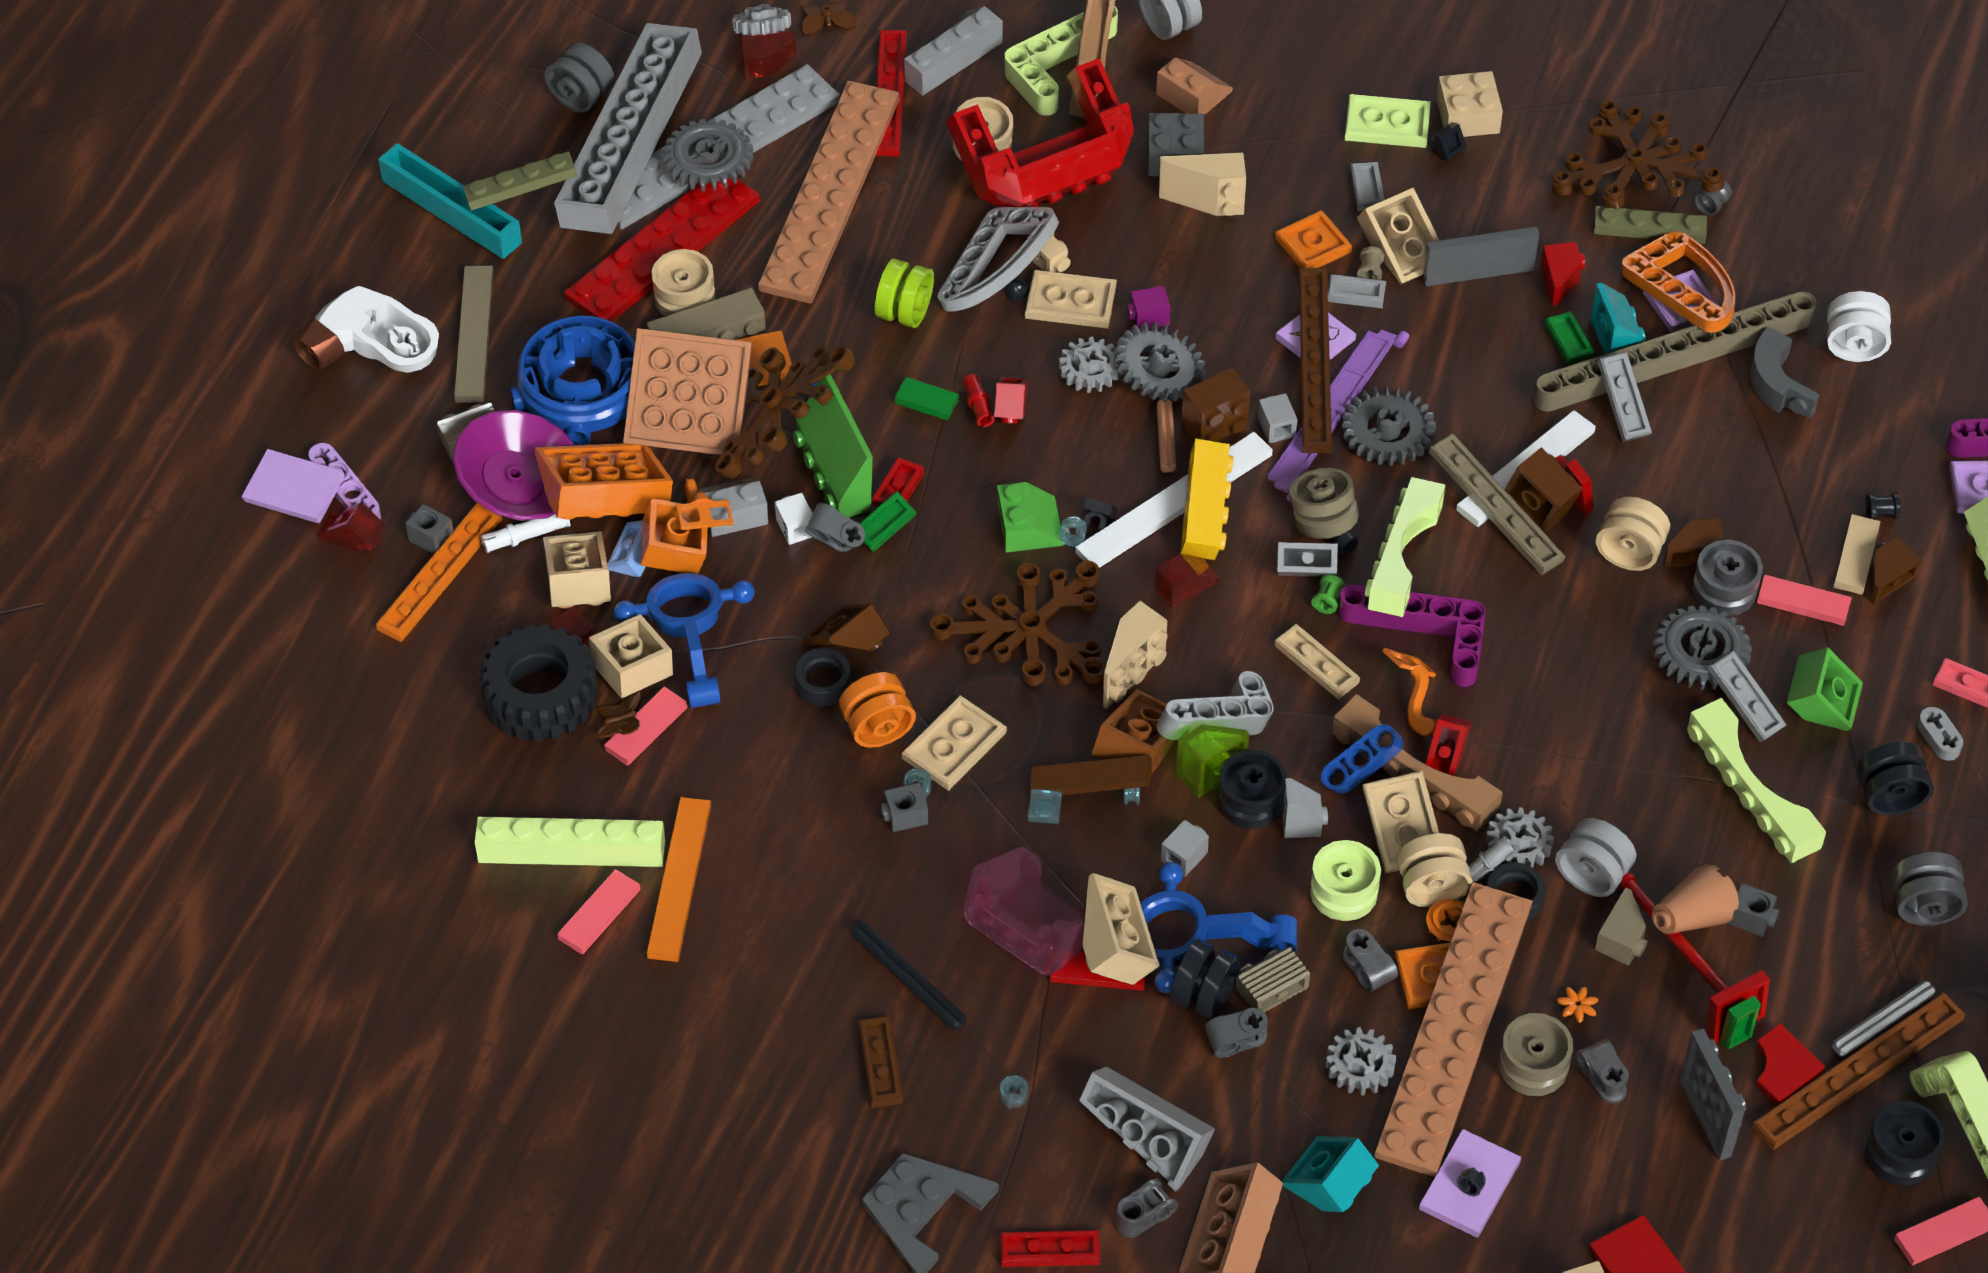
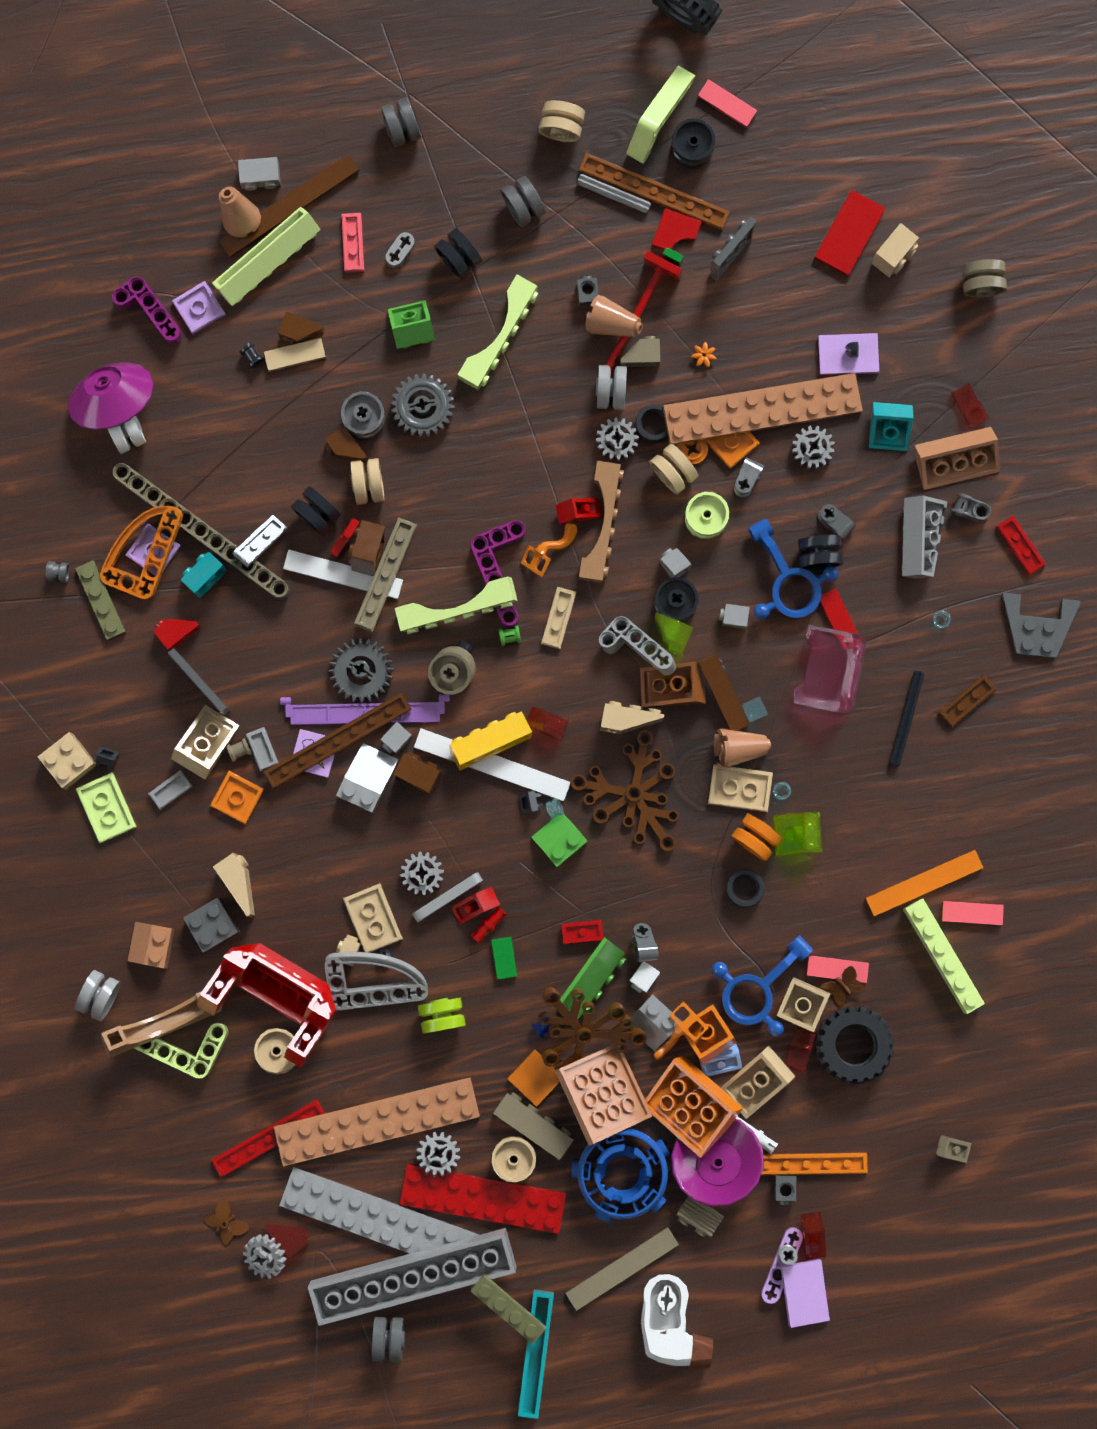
camera: 120 degrees left, 30 degrees up
dark grey gear [663,118,753,192] -> none
reddish brown slope [801,604,890,652] -> none
green tile [859,491,917,552] -> none
dark grey brick [880,783,928,832] -> none
light grey wedge [904,6,1003,96] -> none
tan slope [1083,873,1160,985] -> none
dark grey gear [1114,322,1205,402] -> none
magenta brick [1127,286,1171,329] -> none
nougat axle [1157,399,1176,473] -> none
dark tan brick [1235,947,1310,1012] -> none
light grey brick [1277,542,1338,577] -> none
blue beam [1321,724,1403,794] -> none
tan tile [1362,771,1439,874] -> none
light grey axle [1469,836,1517,883] -> none
dark tan wheel [1499,1013,1573,1096] -> none
green tile [1544,311,1594,366] -> none
reddish brown plant [1552,100,1724,209] -> none
flat silver piece [1576,1039,1629,1104] -> none
light grey tile [1708,651,1786,743] -> none
dark grey arch [1750,327,1820,419] -> none
coral tile [1757,575,1852,626] -> none
none -> magenta dish [68,362,154,430]
none -> black wheel [290,486,341,536]
none -> slope [336,743,399,814]
none -> light grey beam [412,872,483,923]
none -> light grey gear [417,1132,460,1177]
none -> nougat cone [714,729,771,768]
none -> clear neon green slope [774,812,822,855]
none -> light grey bush [778,1245,798,1265]
none -> dark tan slope [936,1135,972,1163]

